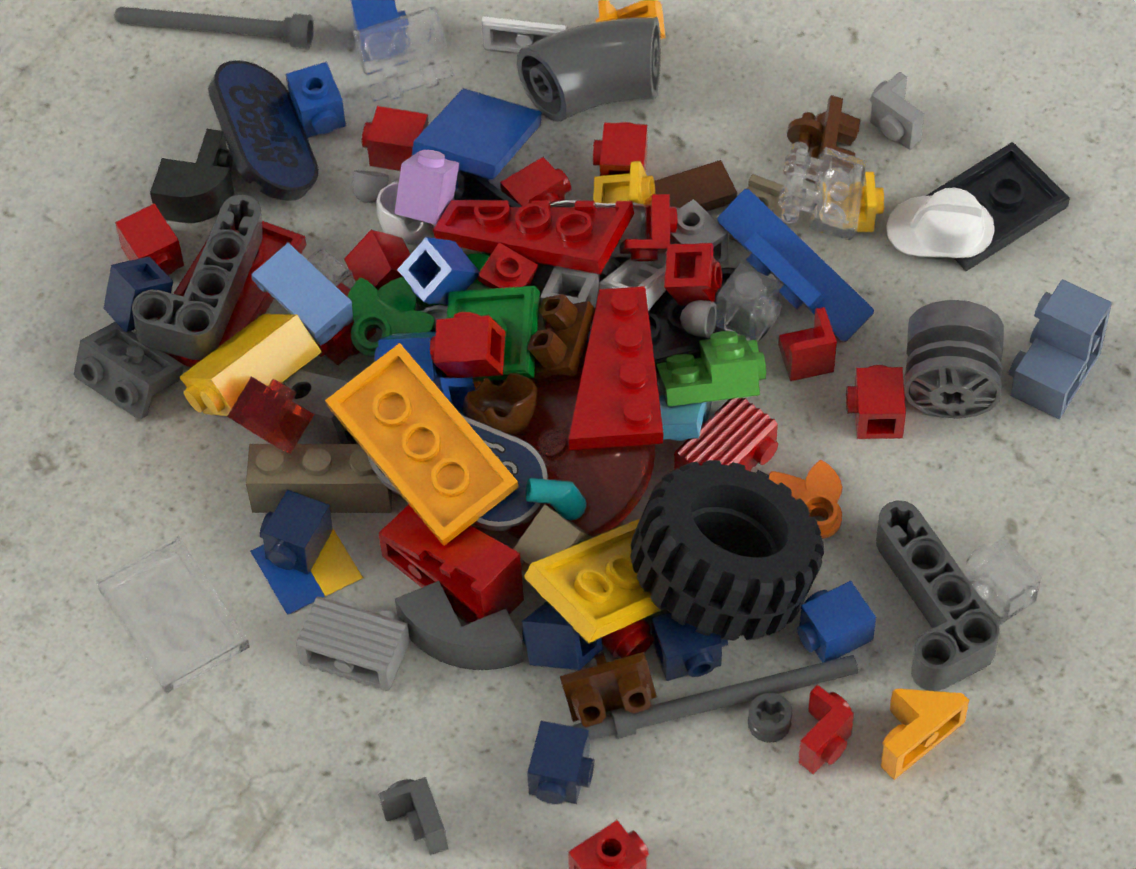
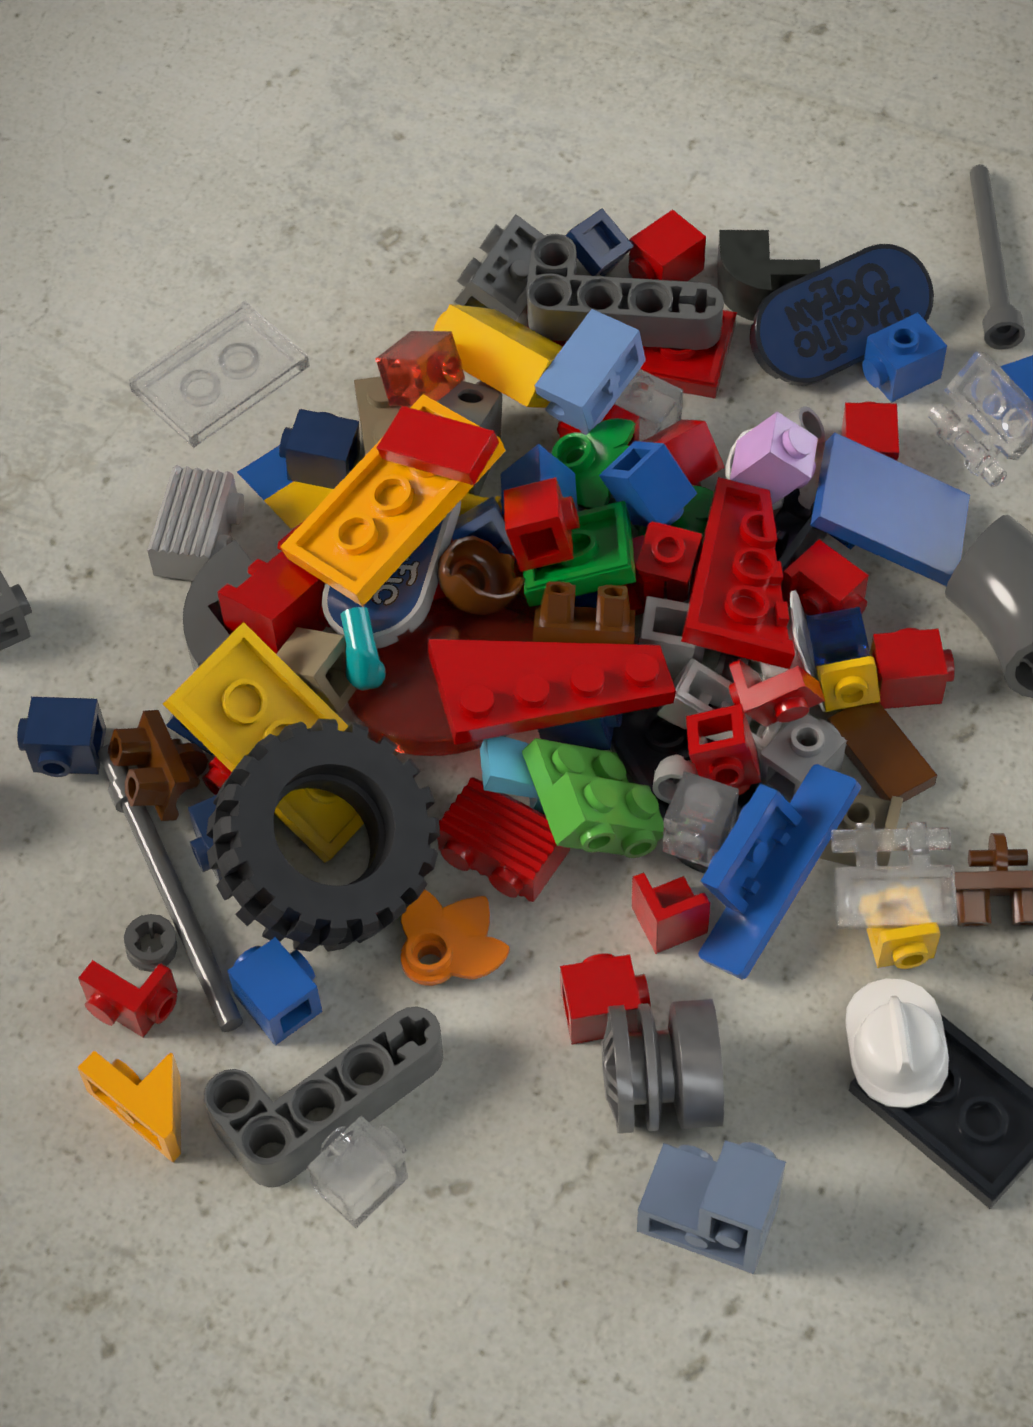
camera: 80 degrees right, 0 degrees up
none -> red tile [376,406,499,485]
none -> clear blue tile [806,607,870,666]

